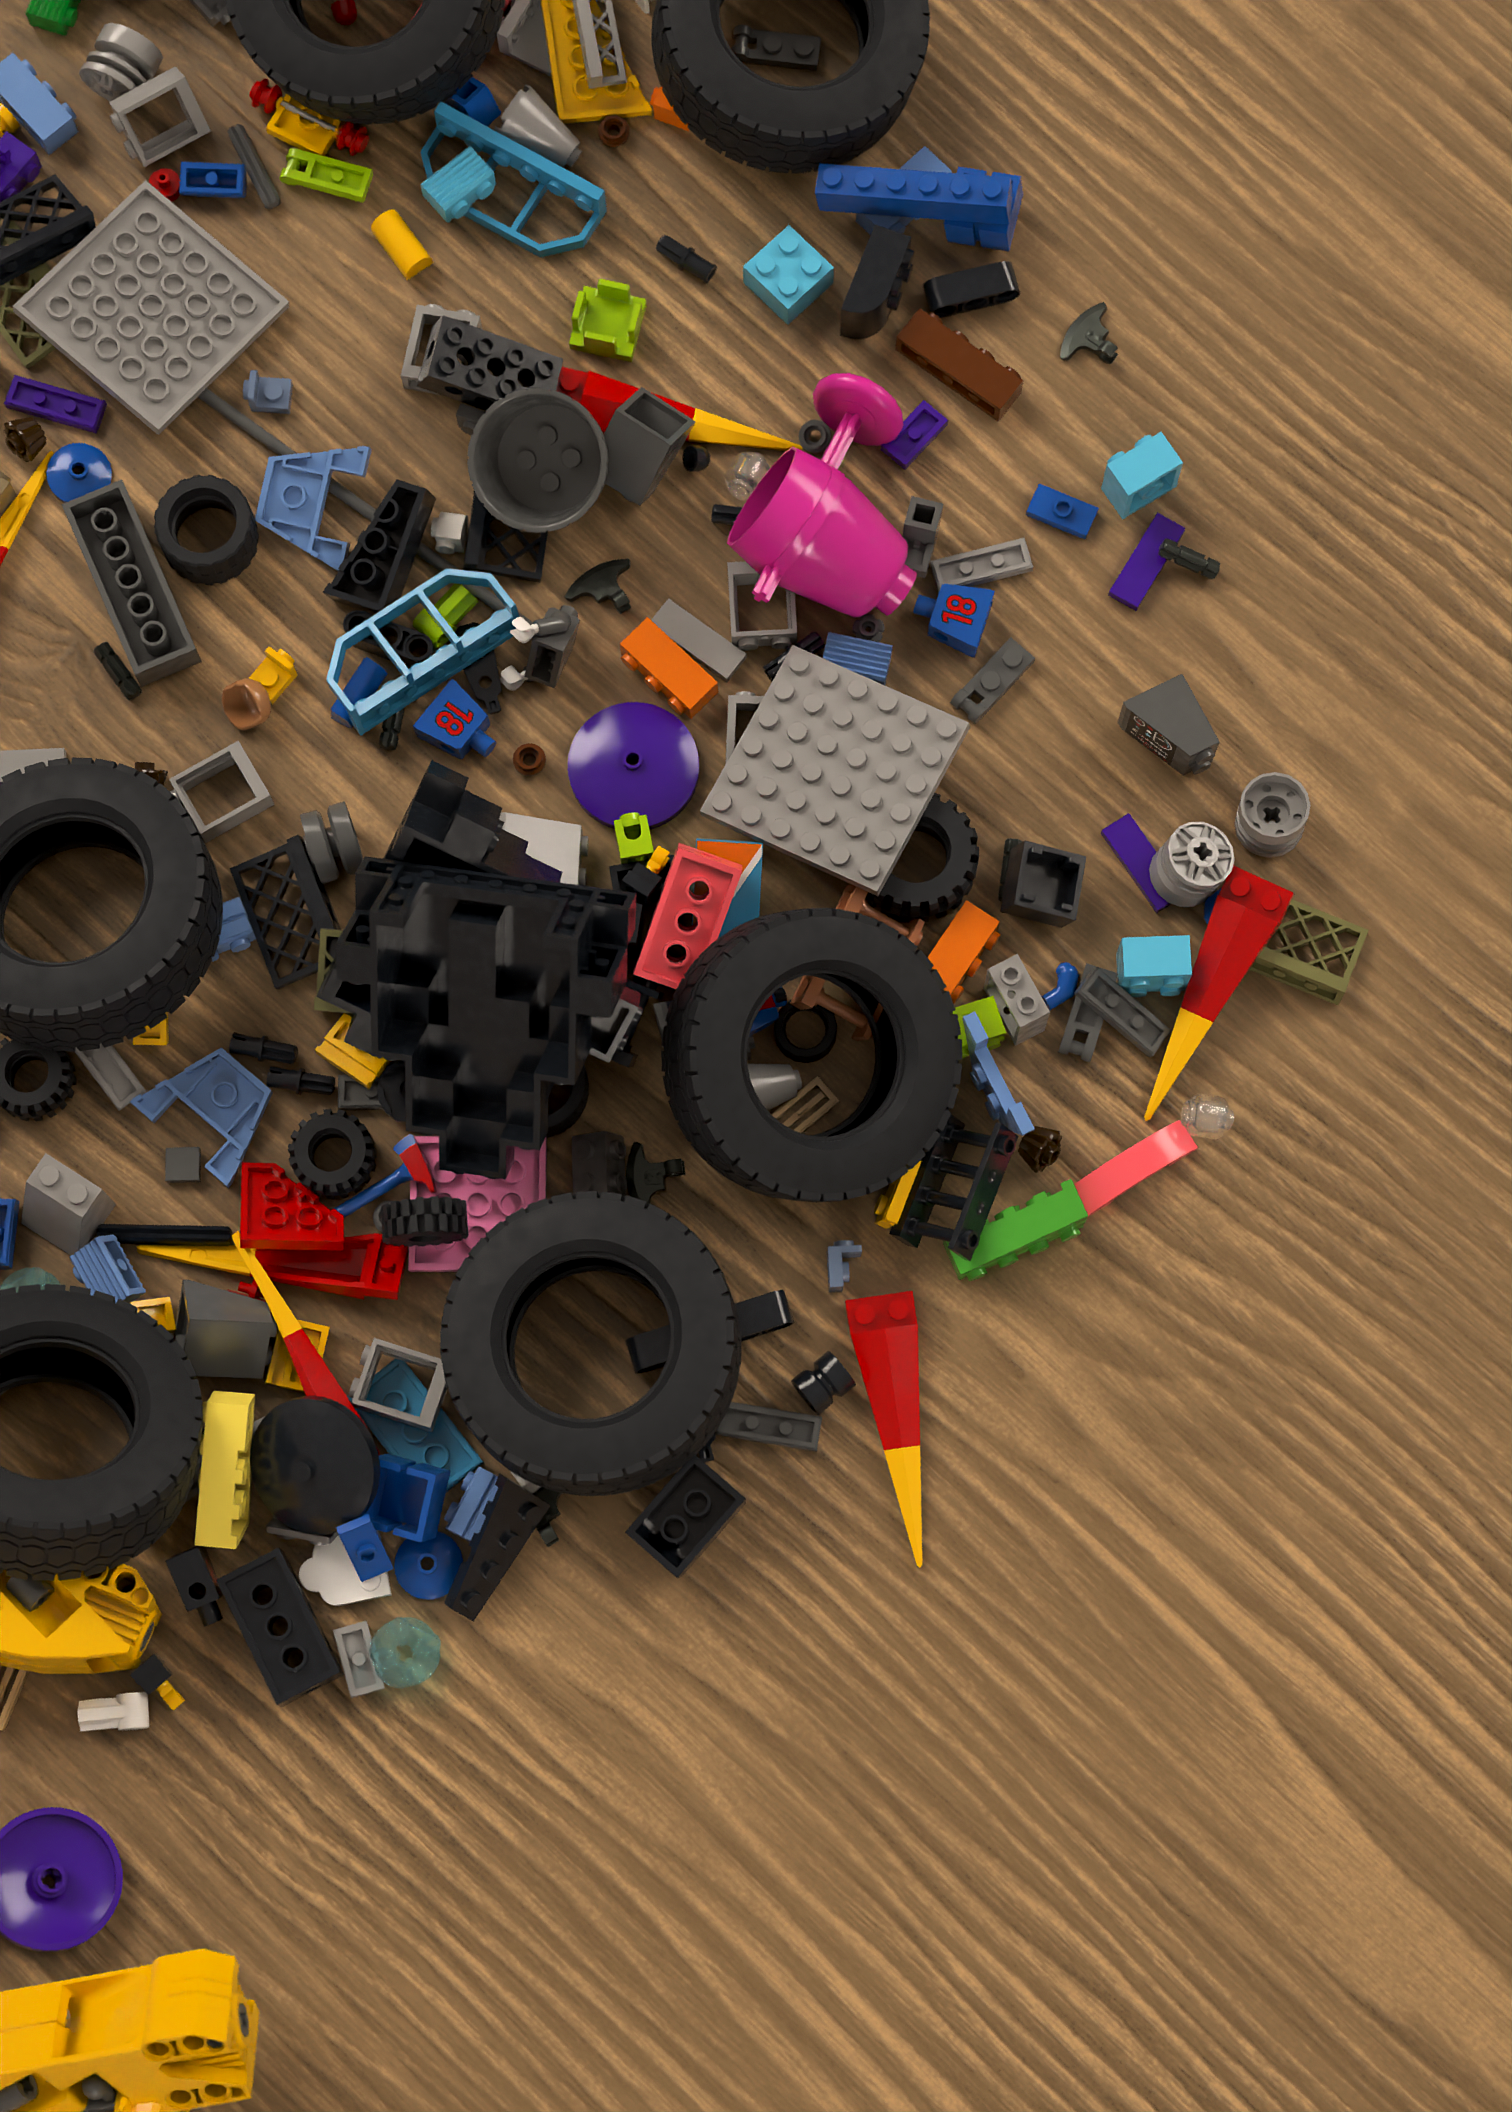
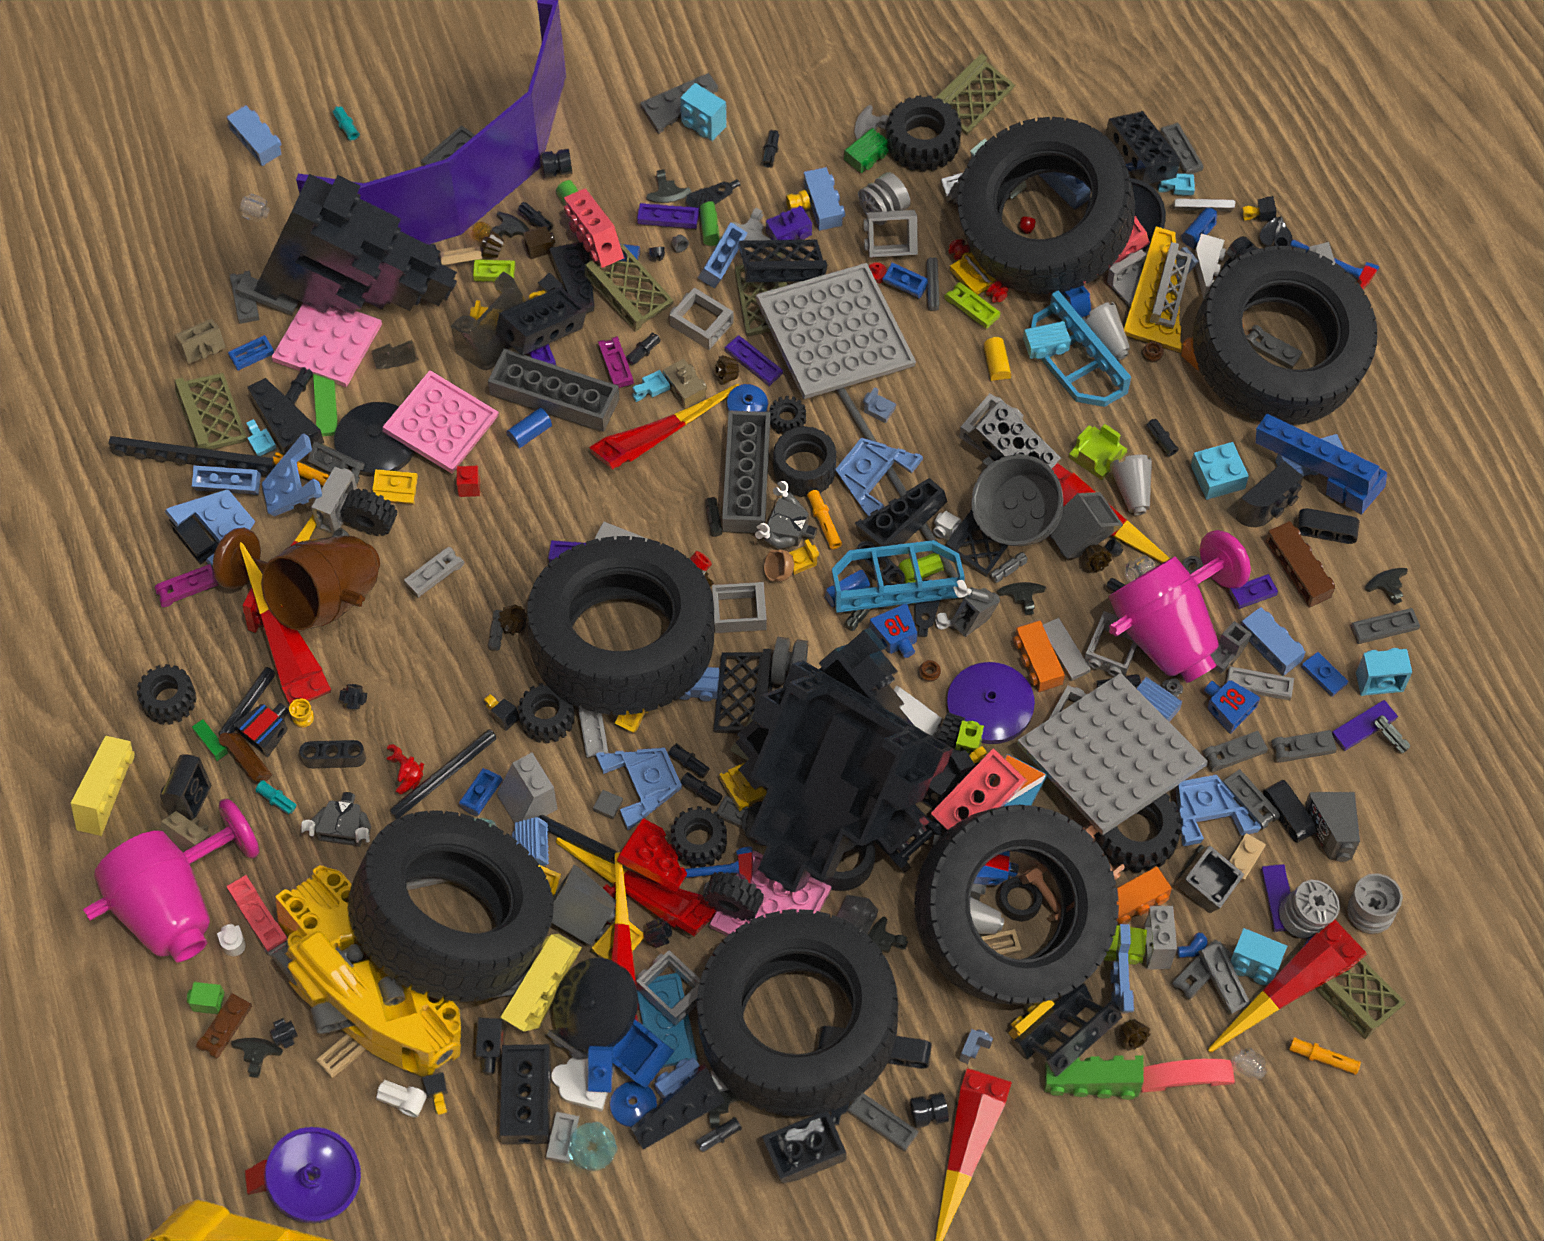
camera: 25 degrees right, 15 degrees down
none -> black gear [644,918,672,948]
none -> red tile [690,551,712,571]
none -> black axle [696,1117,742,1152]
none -> dark grey torso [755,481,818,549]
none -> black tyre [769,396,806,434]
none -> light orange pin [807,490,842,550]
none -> black tyre [938,712,965,749]
none -> dark grey axle [990,552,1028,583]
none -> dark brown piece [1083,544,1112,573]
none -> light grey cone [1110,455,1152,515]
none -> medium blue wing [1175,775,1261,846]
none -> dark grey plate [1223,769,1280,830]
none -> tan plate [1229,833,1266,883]
none -> medium blue brick [1241,607,1305,676]
none -> black beam [1263,780,1318,843]
none -> dark grey plate [1271,730,1337,763]
none -> light orange pin [1289,1037,1361,1075]
none -> dark grey tile [1351,608,1420,644]

